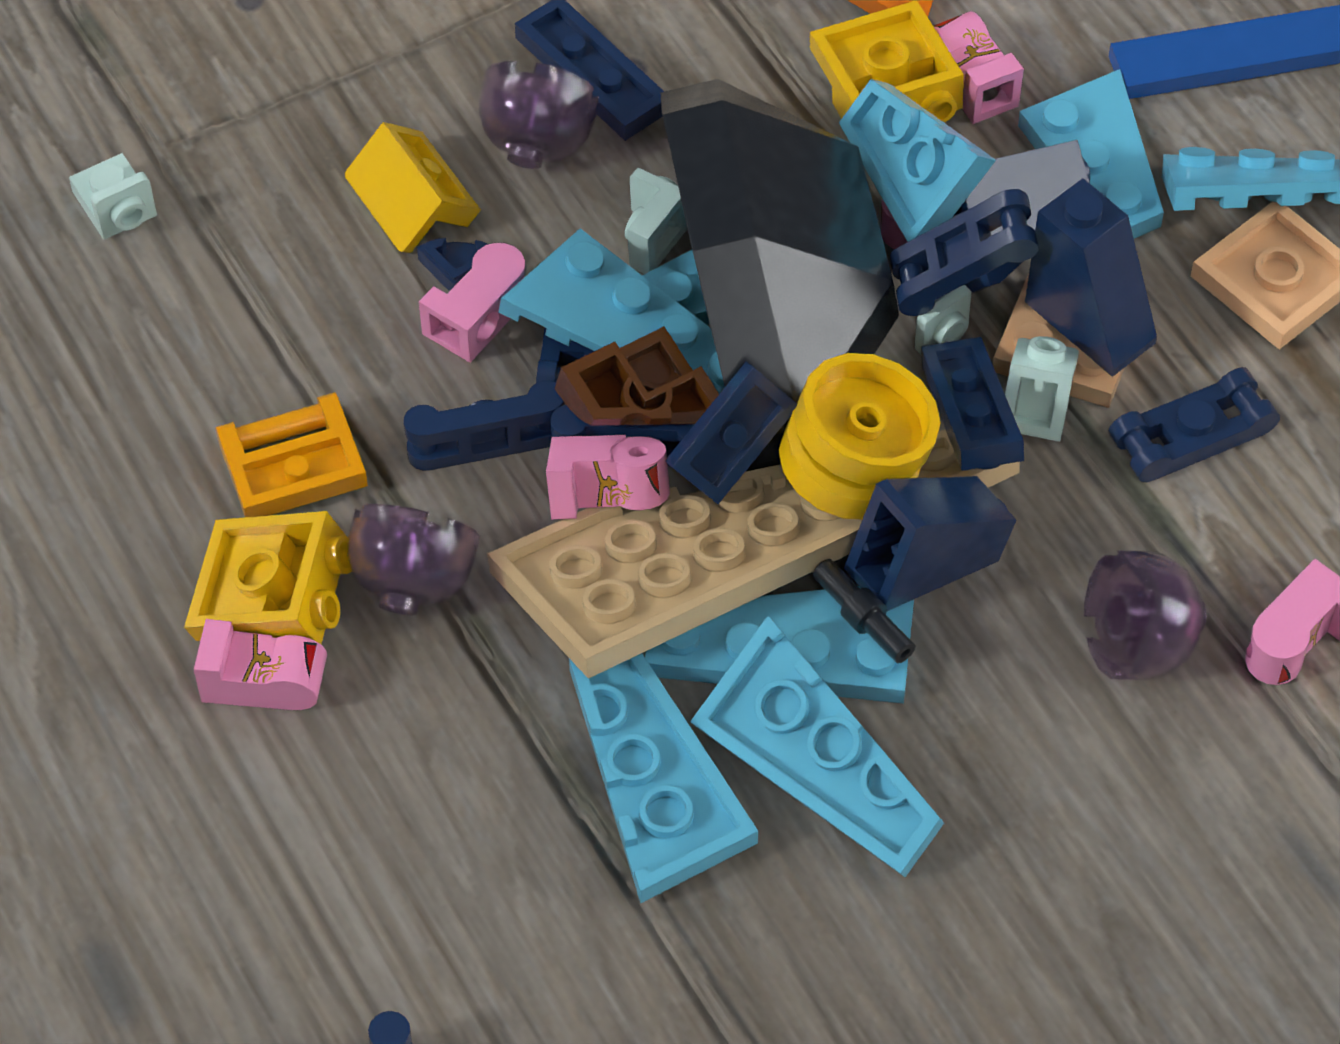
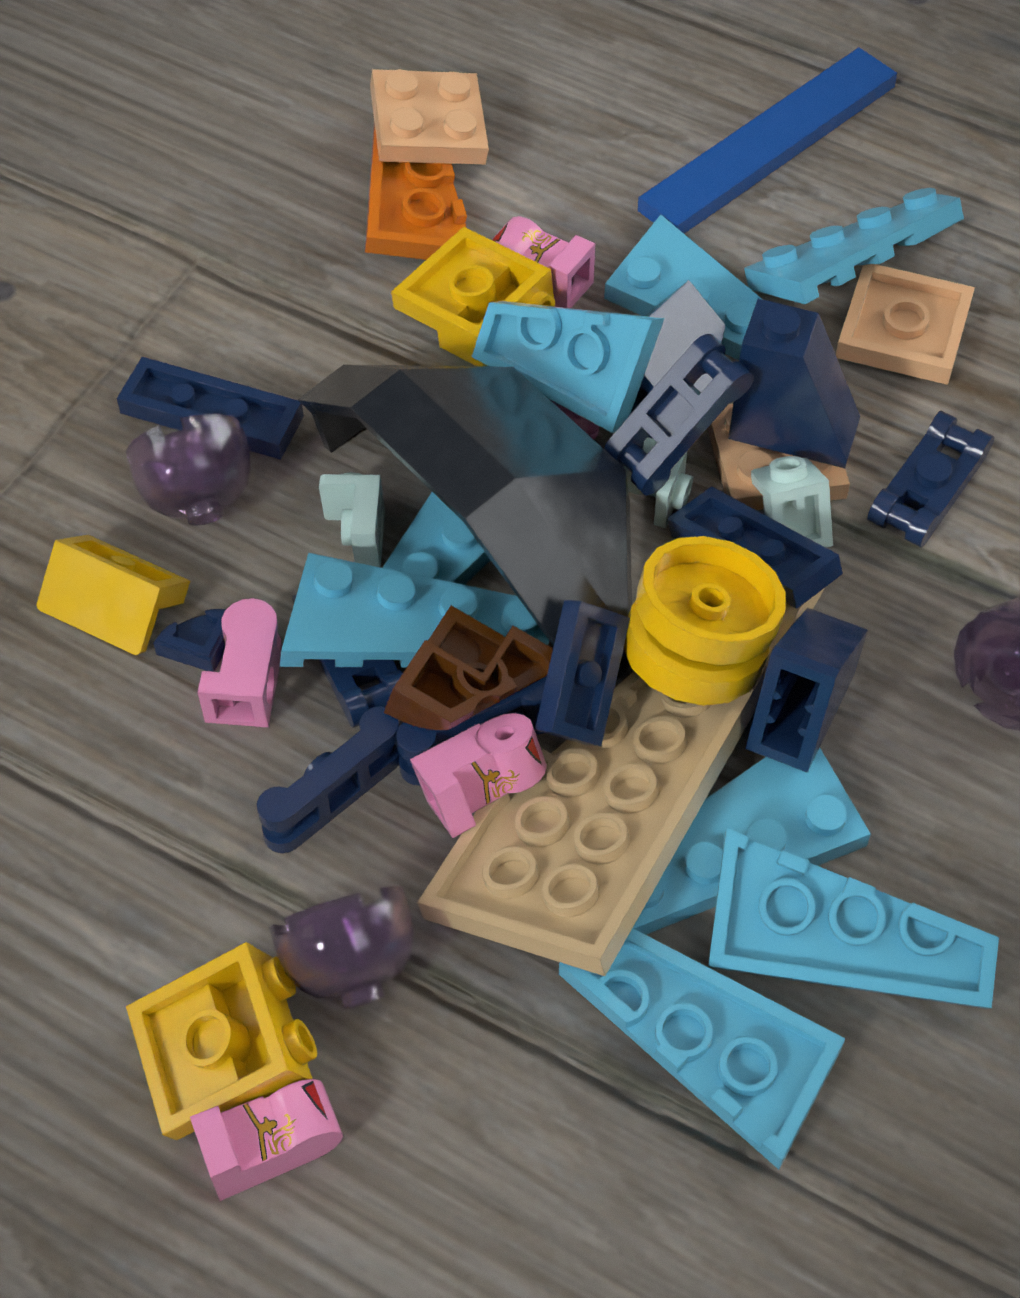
camera: 30 degrees left, 0 degrees up
light orange plate [215,392,368,517] -> none
black bar [813,559,916,663] -> none

